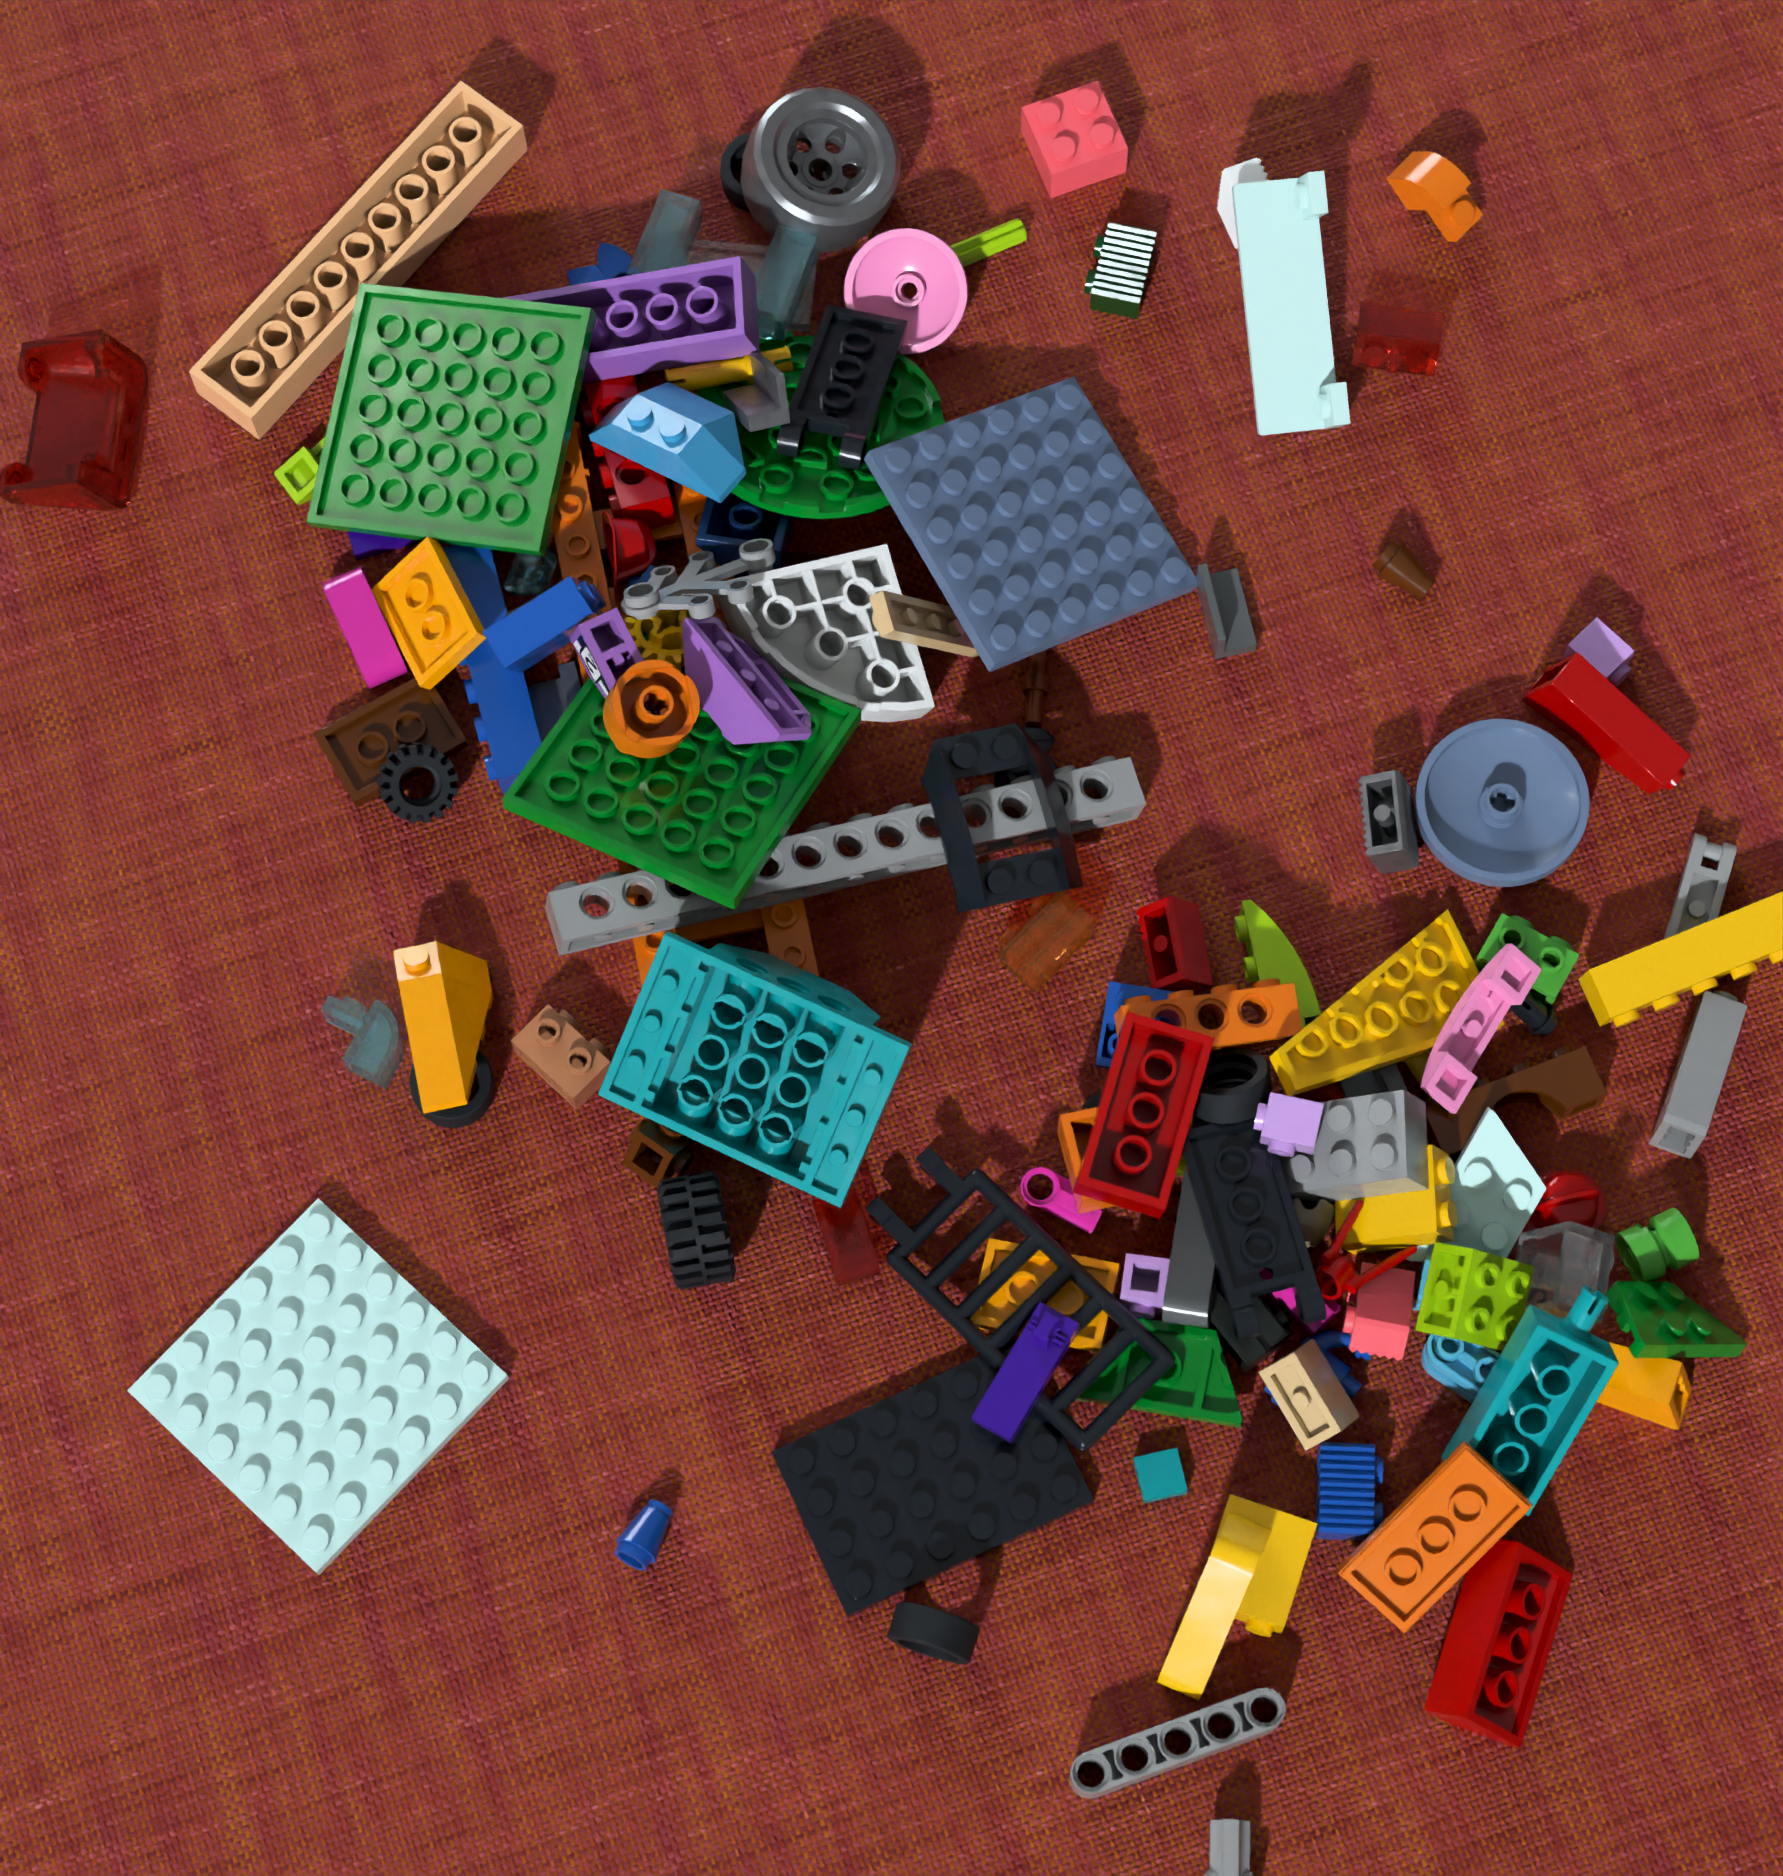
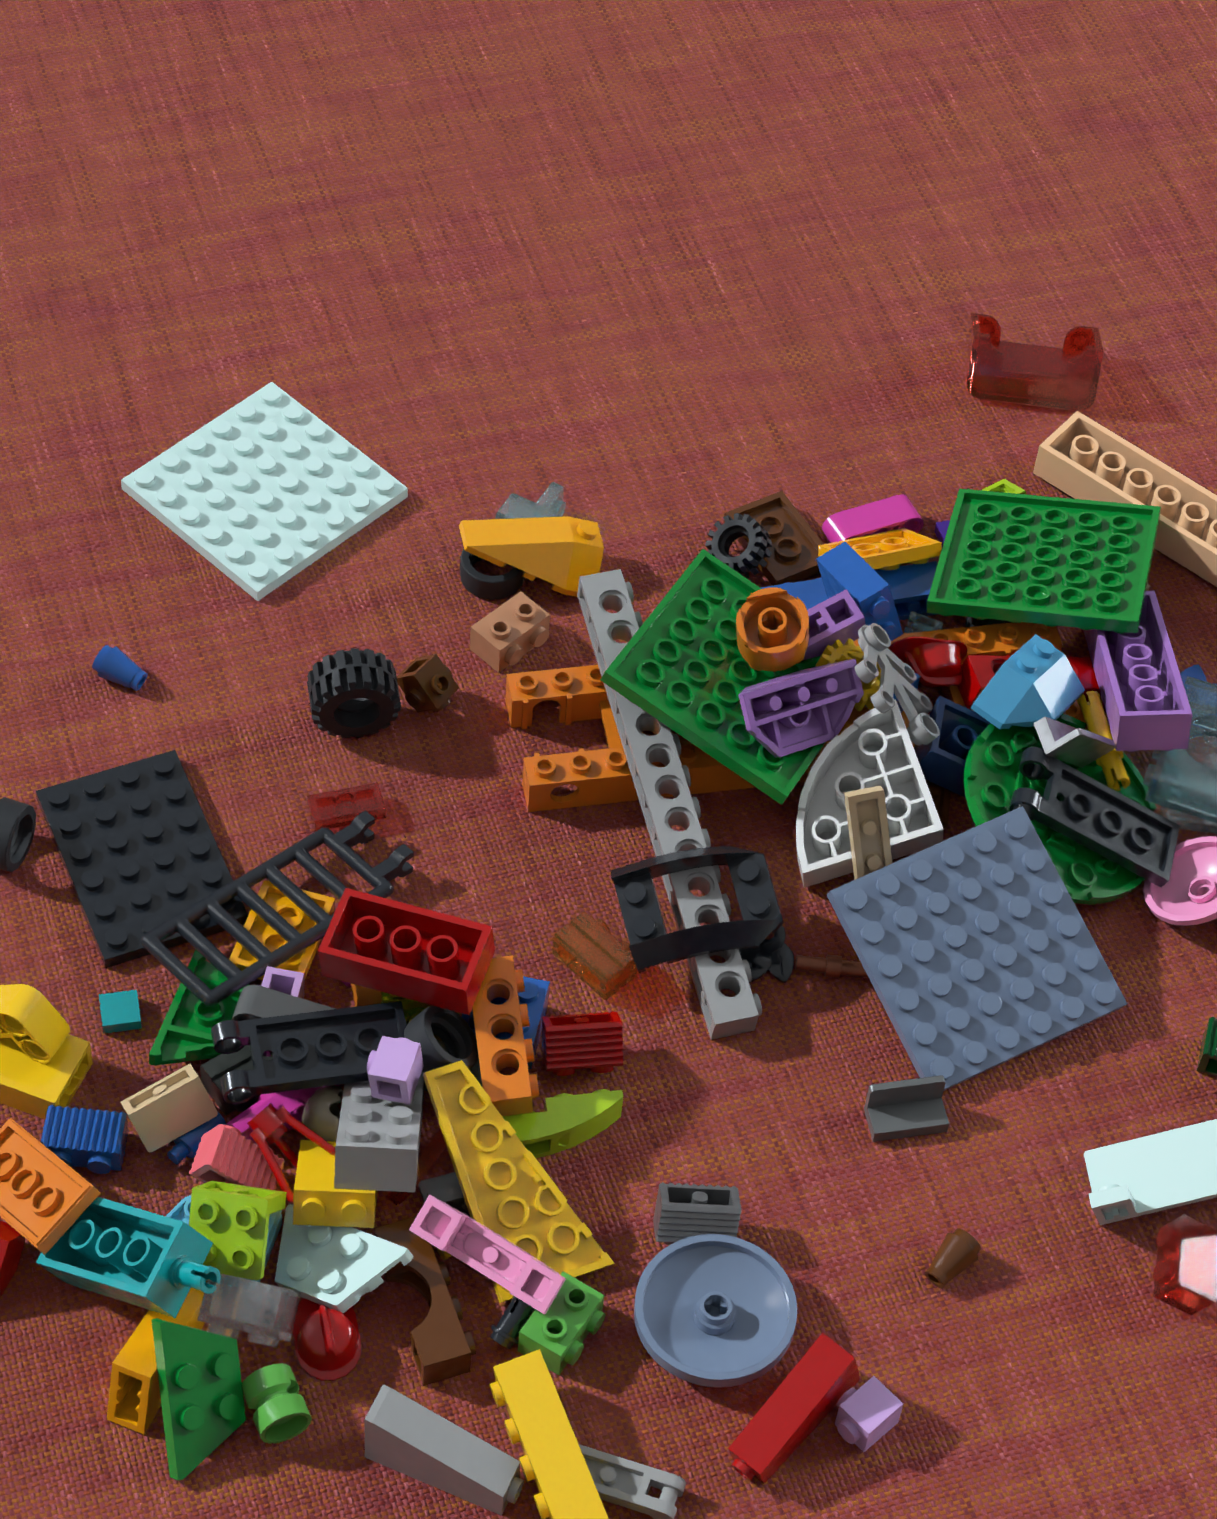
camera: 85 degrees right, 20 degrees down
teal wedge [598,931,913,1208] -> none
dark purple hinge [971,1302,1080,1444] -> none

